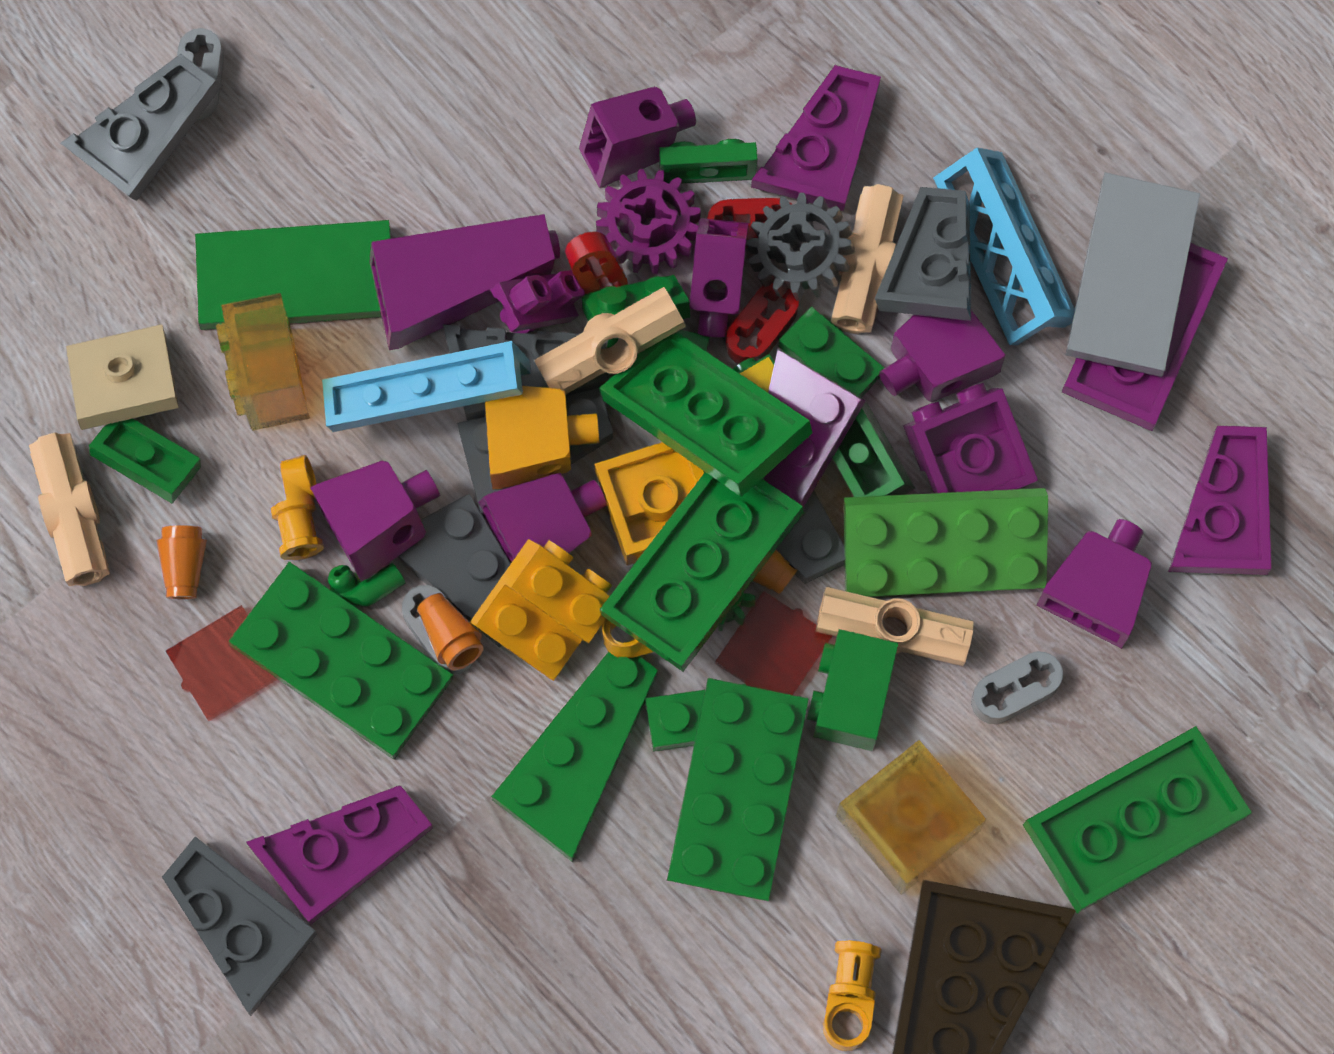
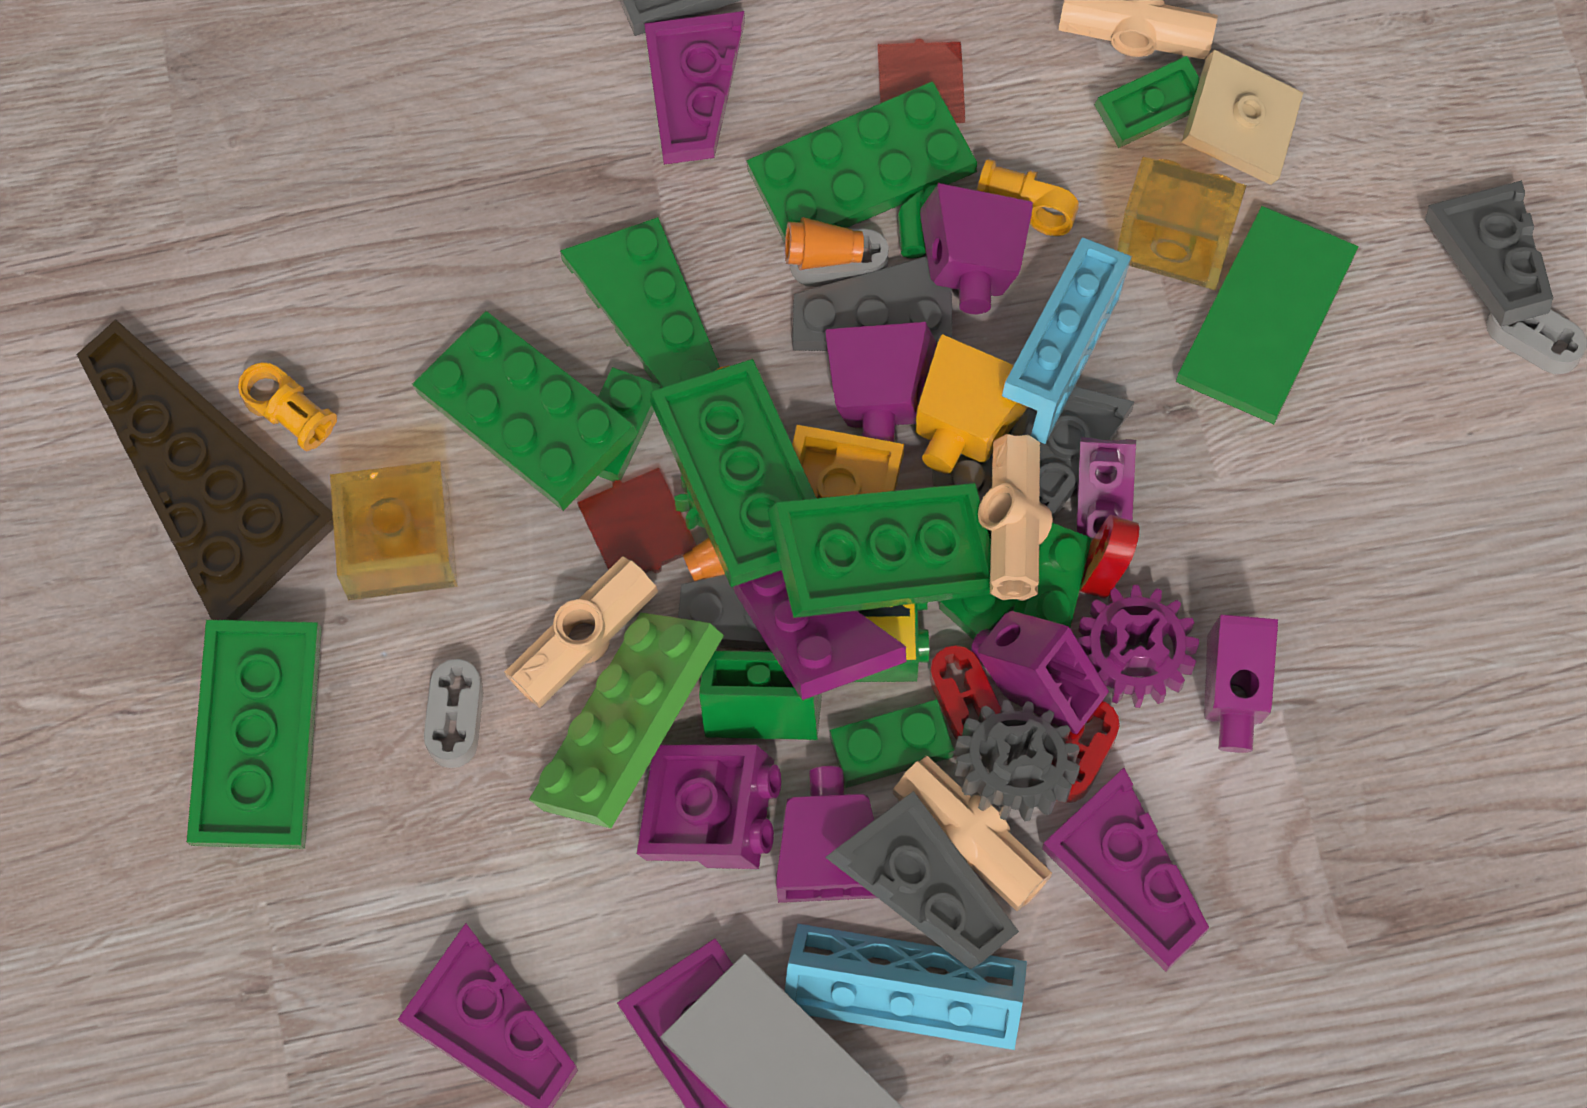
camera: 125 degrees right, 5 degrees down
orange cone [156,525,207,600] -> none
magenta slope [369,214,560,350] -> none
light orange plate [470,539,612,681] -> none
green plate [659,139,758,184] -> none
green brick [807,629,898,751] -> none
magenta torso [1036,519,1152,649] -> none

